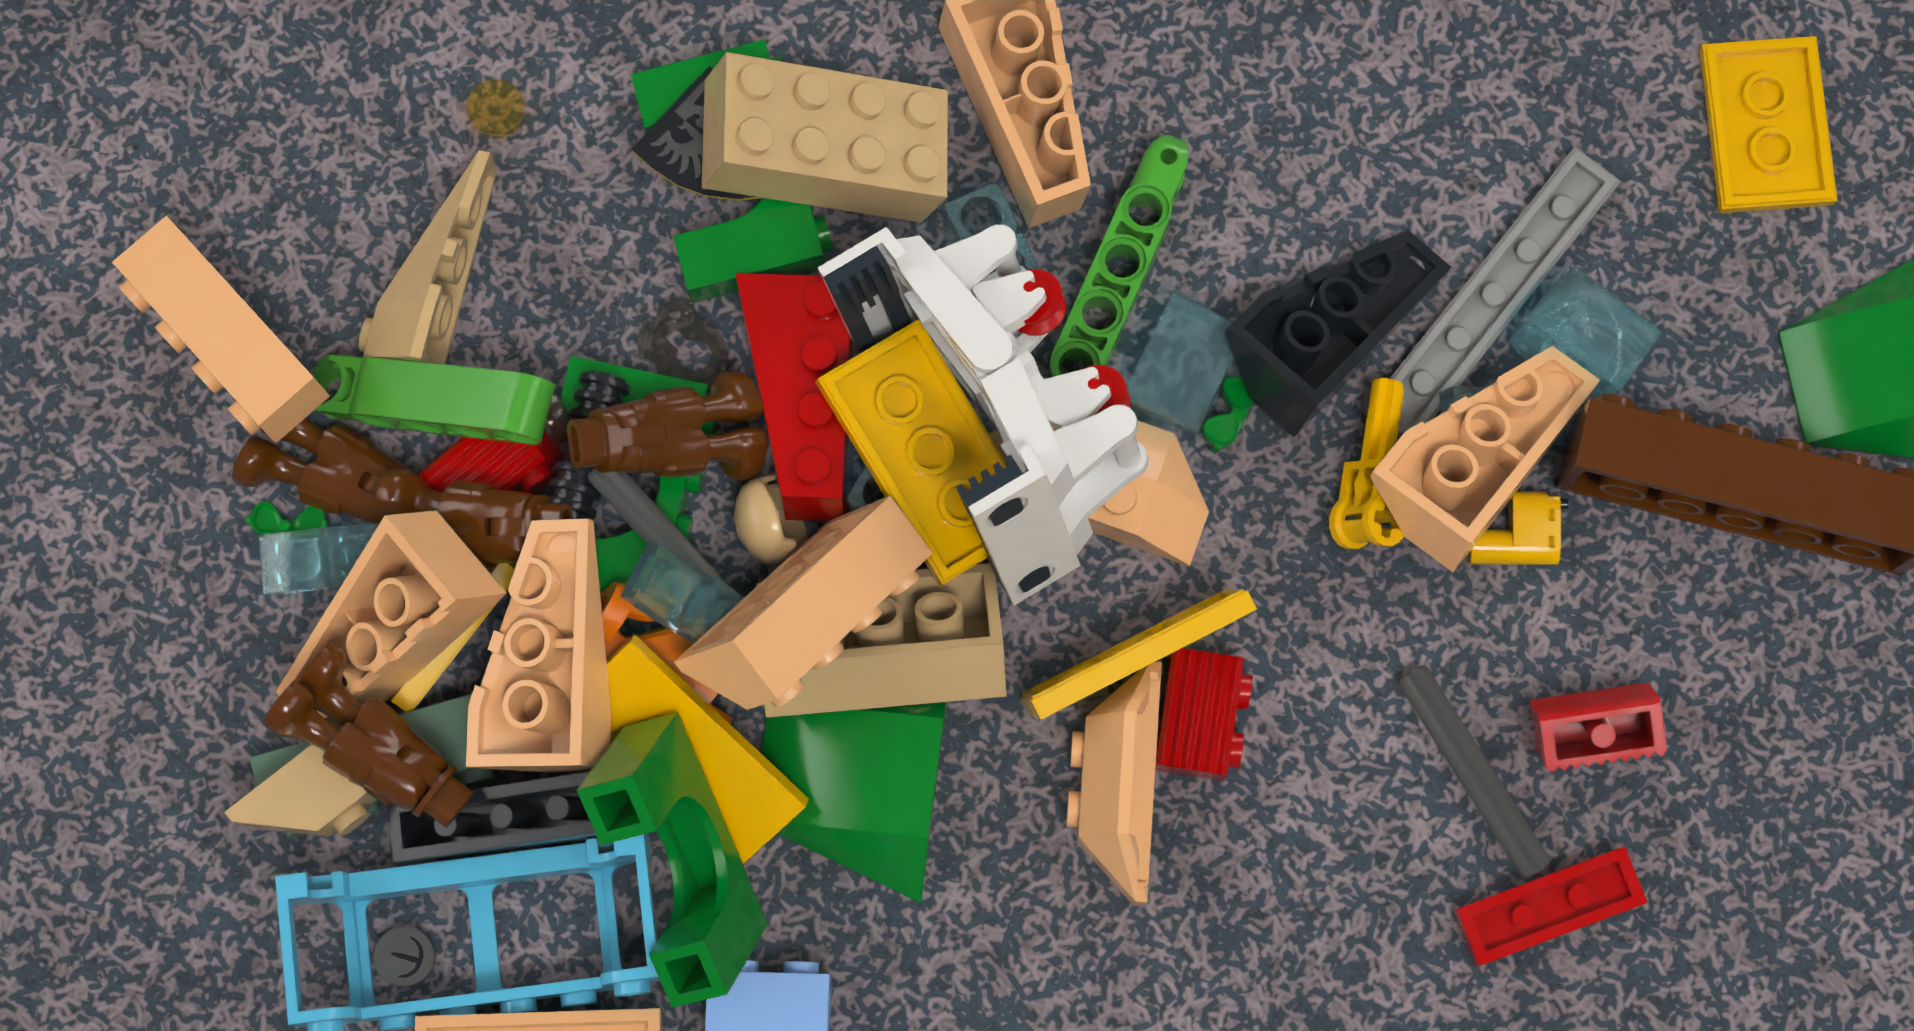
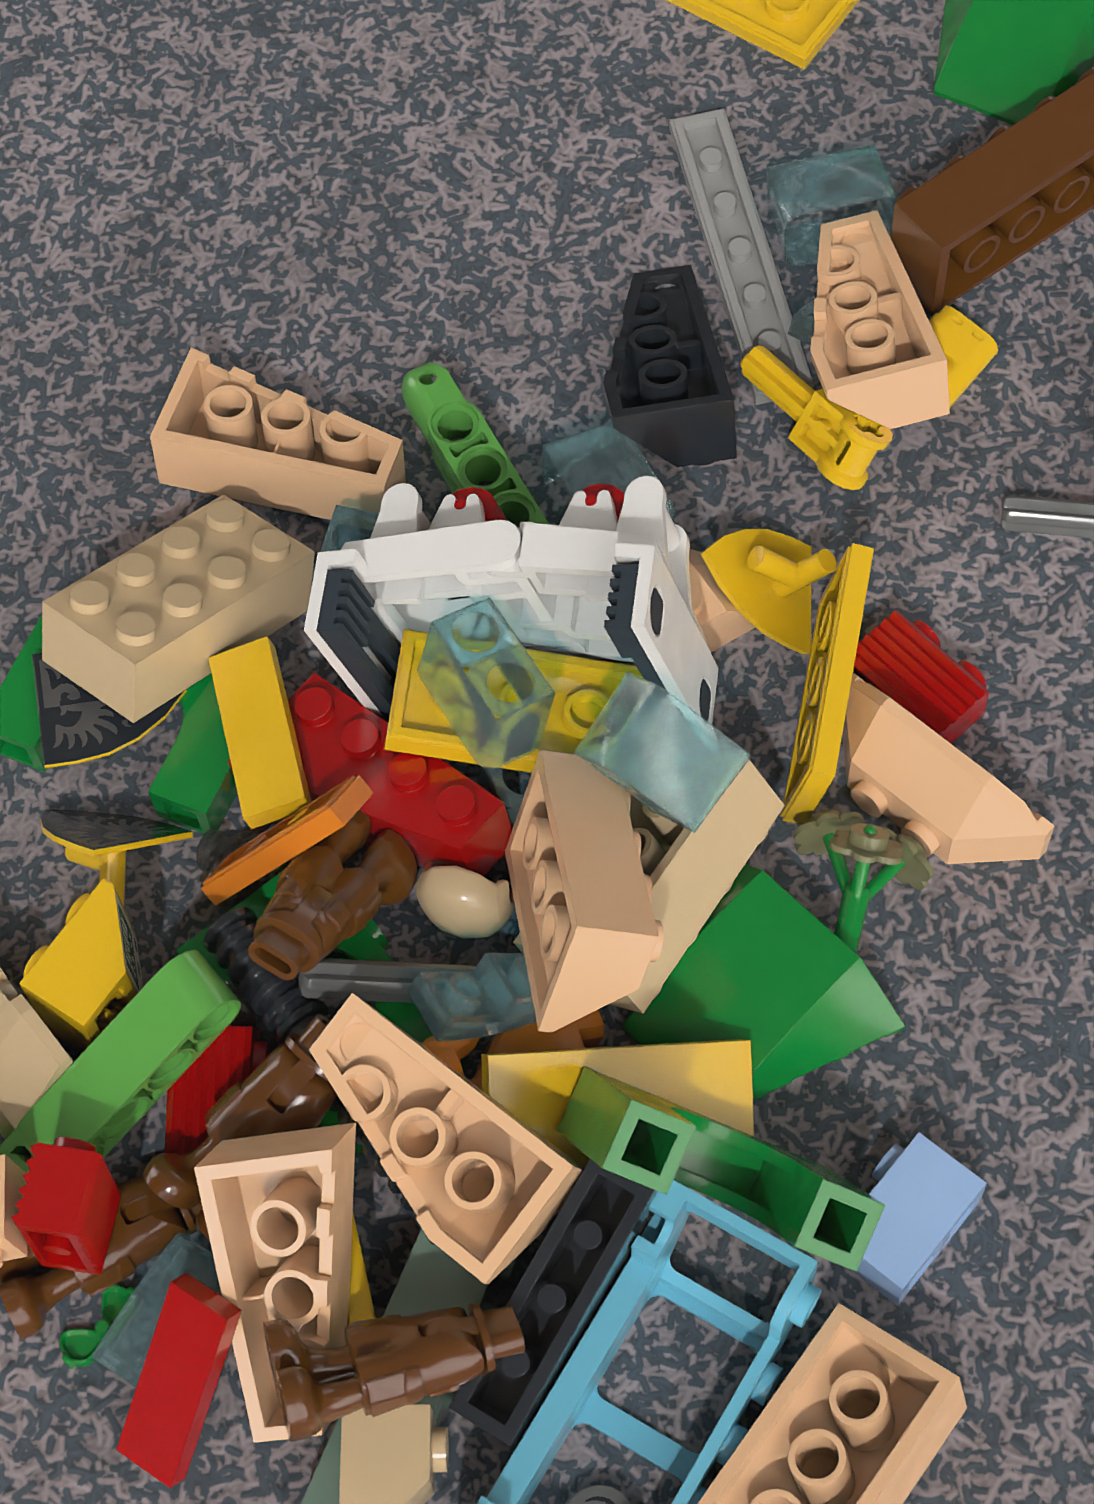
camera: 50 degrees left, 15 degrees down
green piece [1201,377,1253,454] -> none
none -> red brick [11,1137,121,1275]
none -> yellow slope [19,878,143,1053]
none -> shield [40,809,193,906]
none -> red tile [116,1272,242,1489]
none -> orange tile [201,775,373,906]
none -> yellow tile [208,636,311,829]
none -> clear light blue piece [417,597,555,769]
none -> clear light blue piece [574,672,752,833]
none -> yellow shield [701,529,837,654]
none -> olive plant [793,810,934,954]

